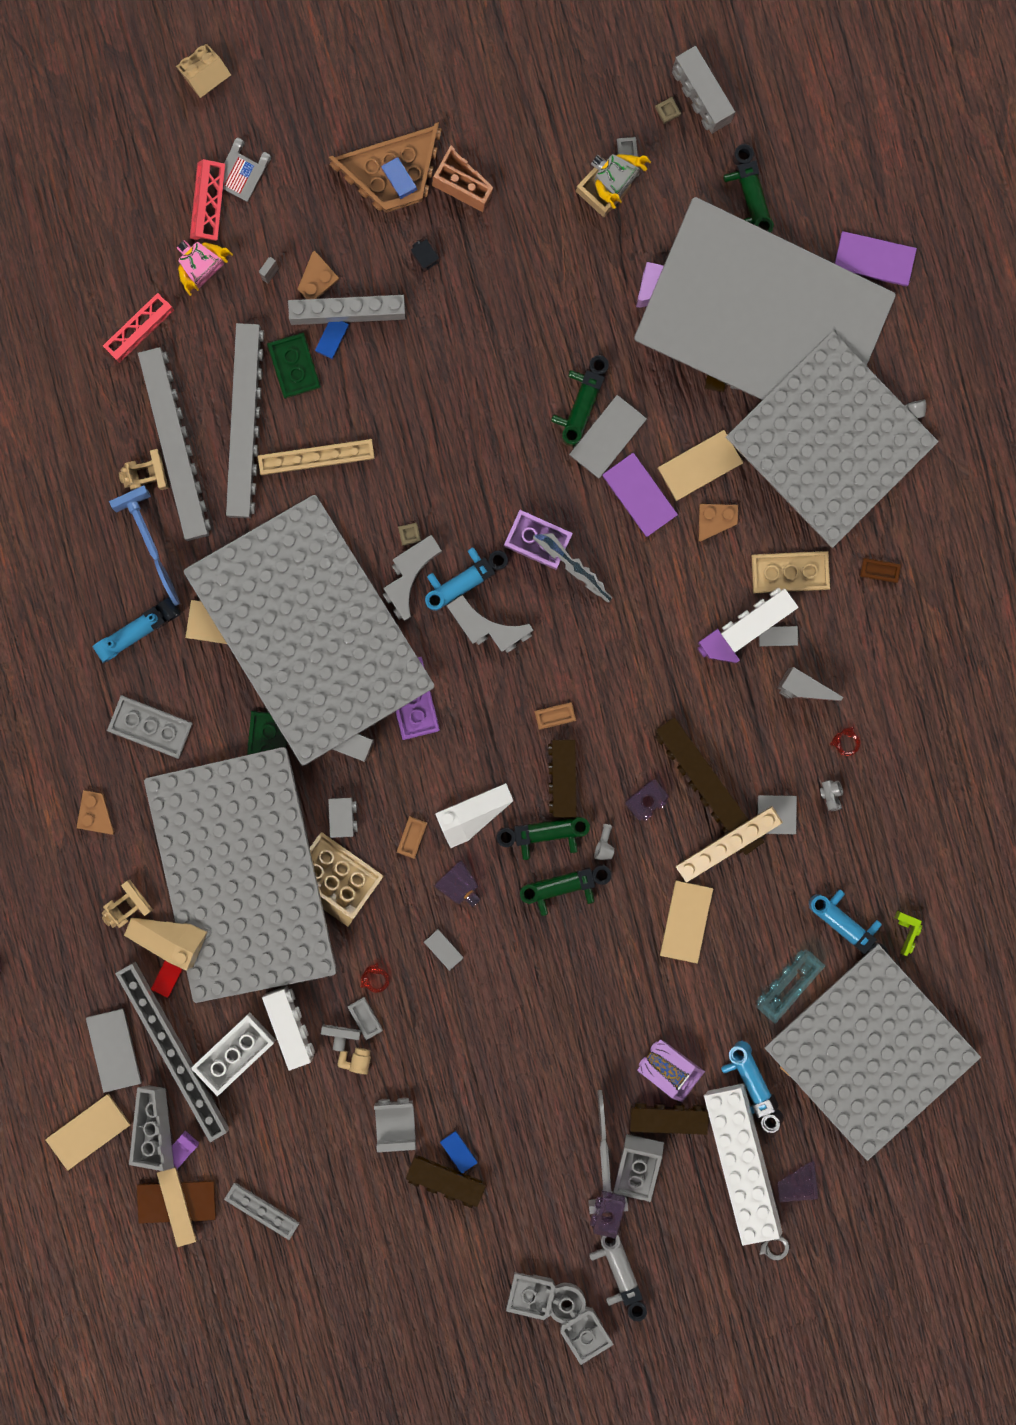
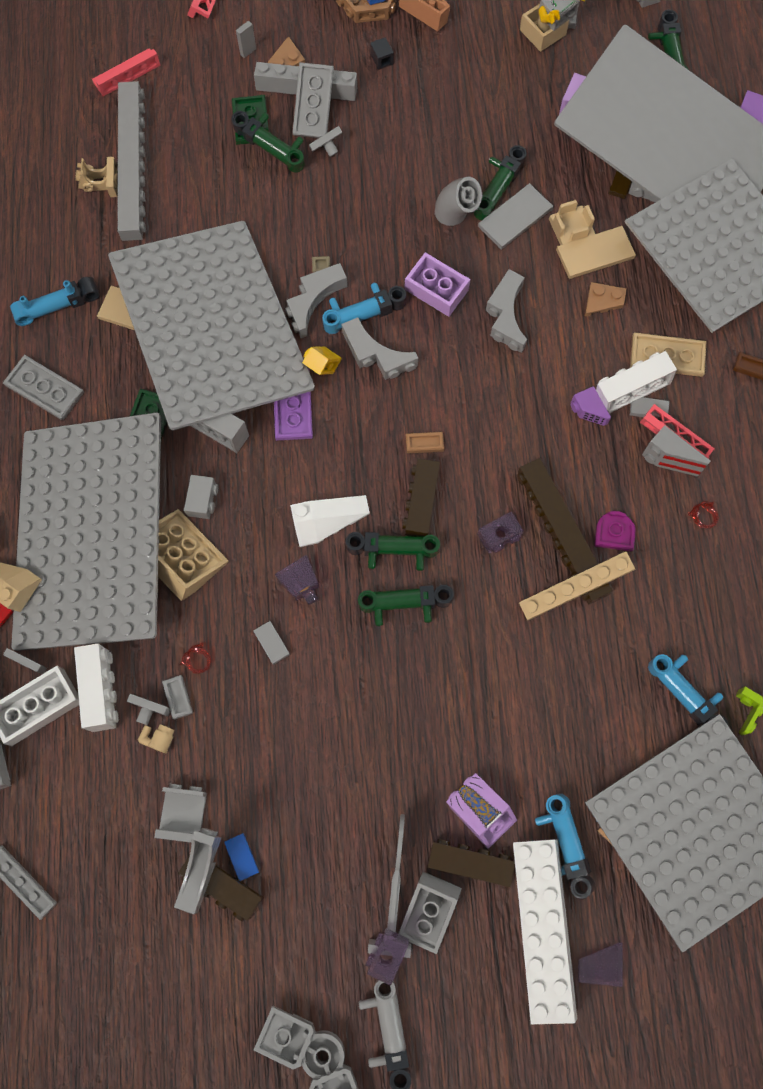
camera: 10 degrees right, 15 degrees down
medium blue piece [109,485,180,606] -> none
torso [177,240,233,296] -> none
light grey brick [226,323,264,519] -> none
tan plate [258,439,375,475] -> none
blue tile [315,321,349,360] -> none
medium nougat tile [396,816,428,859] -> none
light grey sword [533,533,612,602] -> none
light grey bar [594,824,614,860] -> none
medium lavender tile [602,453,678,537] -> none
tan tile [660,880,713,964] -> none
clear light blue brick [756,949,826,1024] -> none
light grey tile [757,795,797,834] -> none
light grey piece [759,1236,789,1260] -> none
light grey plate [820,780,843,811] -> none
none -> light grey tile [4,648,47,674]
none -> light grey arch [174,828,221,914]
none -> dark green piece [232,111,304,173]
none -> light grey tile [293,62,334,138]
none -> yellow brick [302,346,342,375]
none -> light grey tile [309,126,342,157]
none -> light grey brick [435,177,482,226]
none -> light grey arch [486,269,527,353]
none -> tan panel [549,200,595,245]
none -> magenta tile [594,511,635,551]
none -> coral fence [640,404,715,459]

